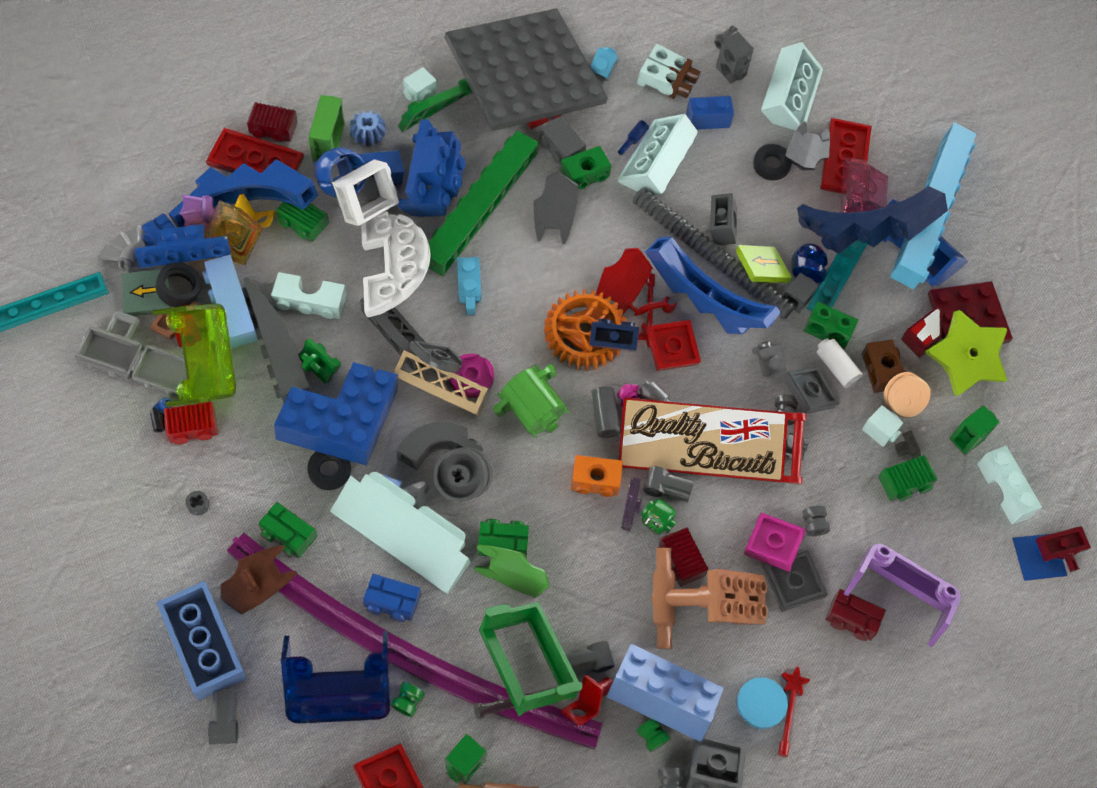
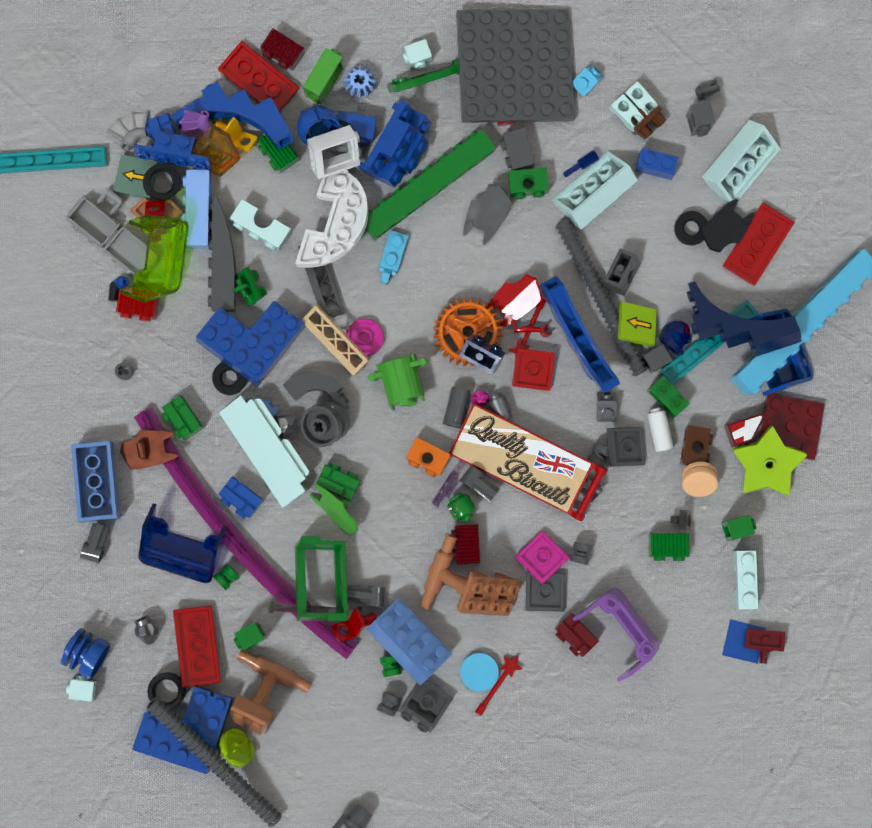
camera: 25 degrees right, 20 degrees up
dark grey tile [409,340,463,373] -> none
clear pink wedge [841,157,888,213] -> none
light aqua brick [862,405,903,447] -> none

